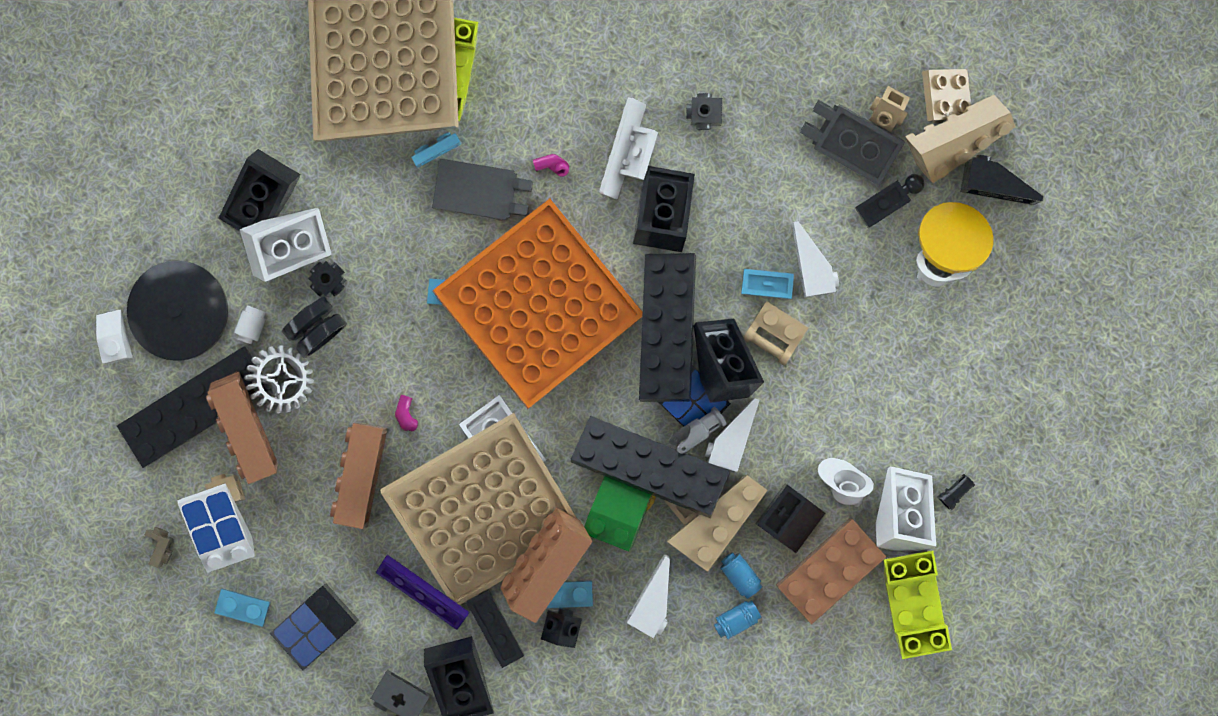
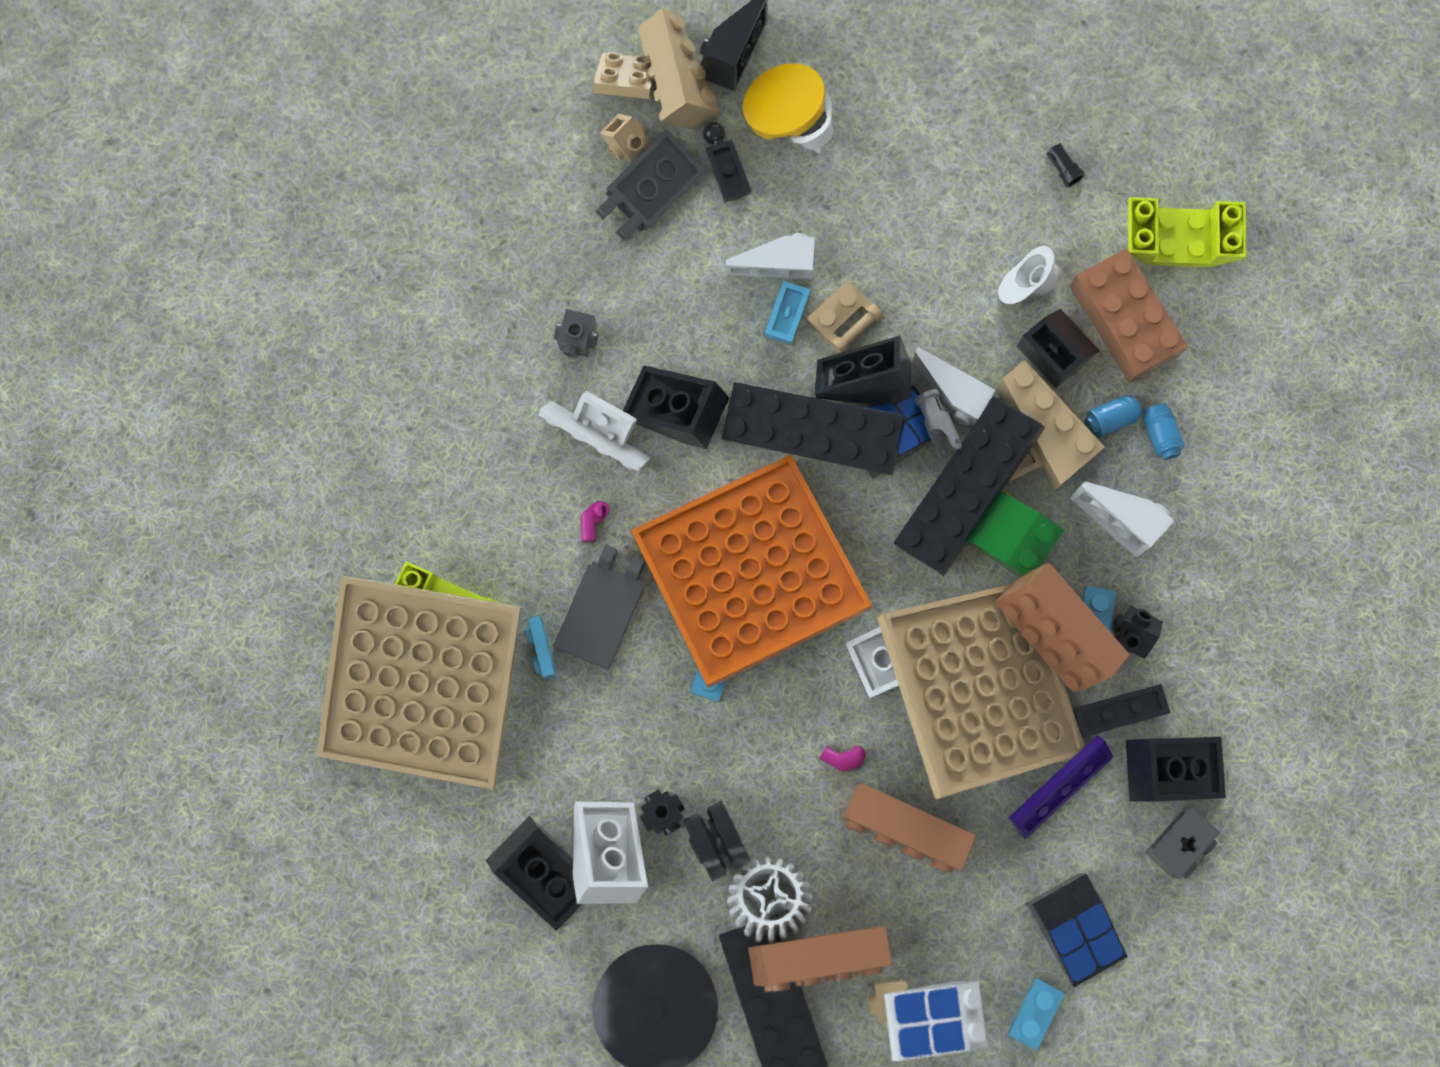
camera: 75 degrees left, 10 degrees down
white brick [234,305,266,344] -> none
white slope [876,467,936,554] -> none

